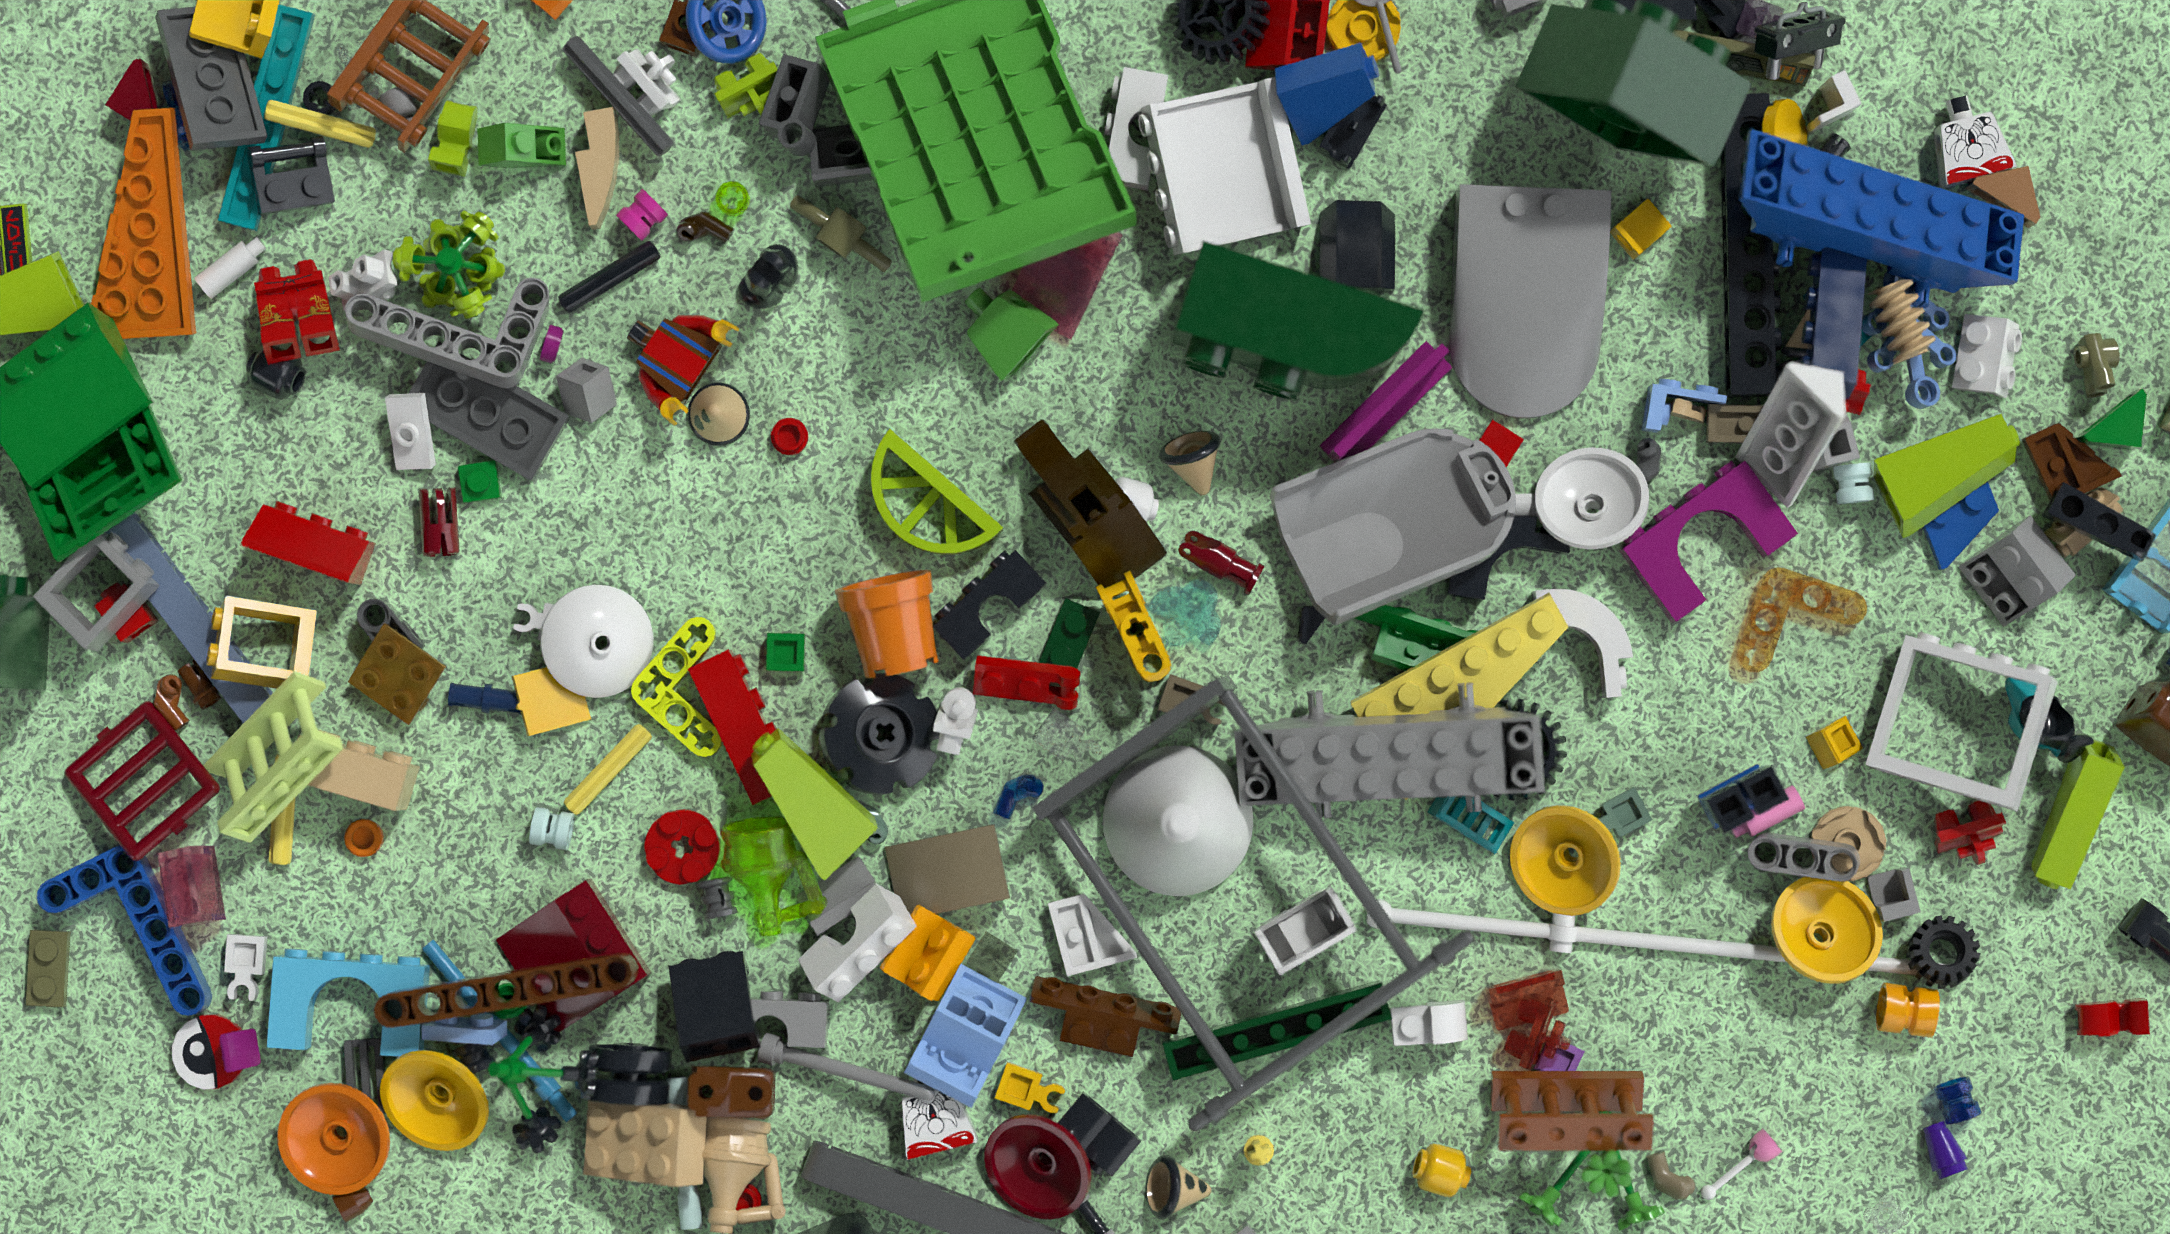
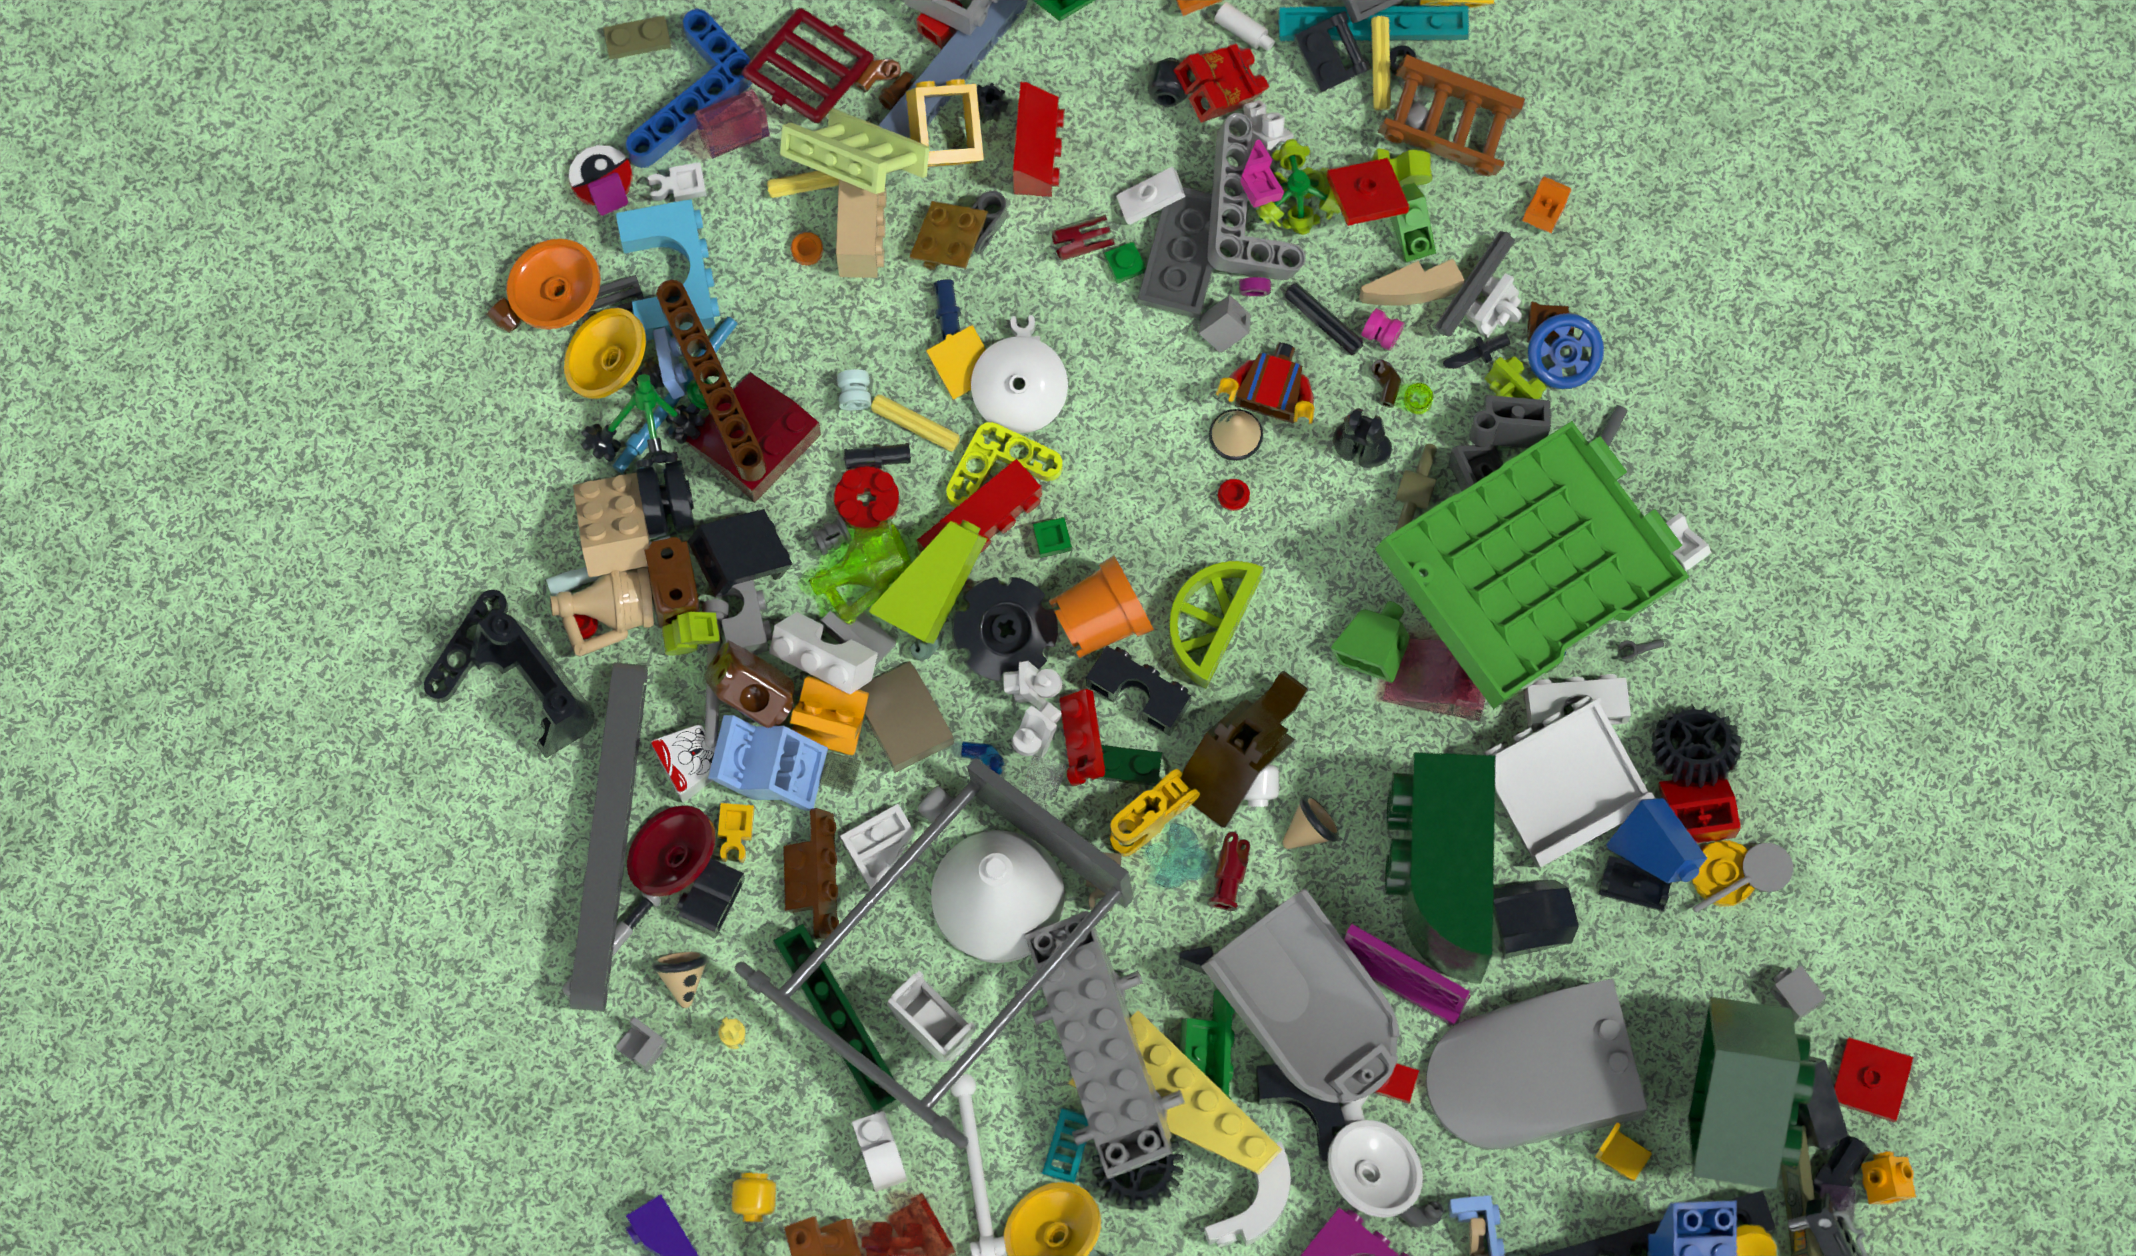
camera: 75 degrees right, 15 degrees down
none -> lime leg [662,612,720,656]
none -> reddish brown piece [704,640,795,728]
none -> black pin [844,443,911,470]
none -> light grey piece [918,786,953,823]
none -> black gear [976,82,1008,124]
none -> white hips [1012,701,1062,760]
none -> dark pink slope [1240,139,1284,208]
none -> red plate [1326,158,1409,226]
none -> black piece [1443,333,1510,369]
none -> dark grey hand [1618,639,1664,663]

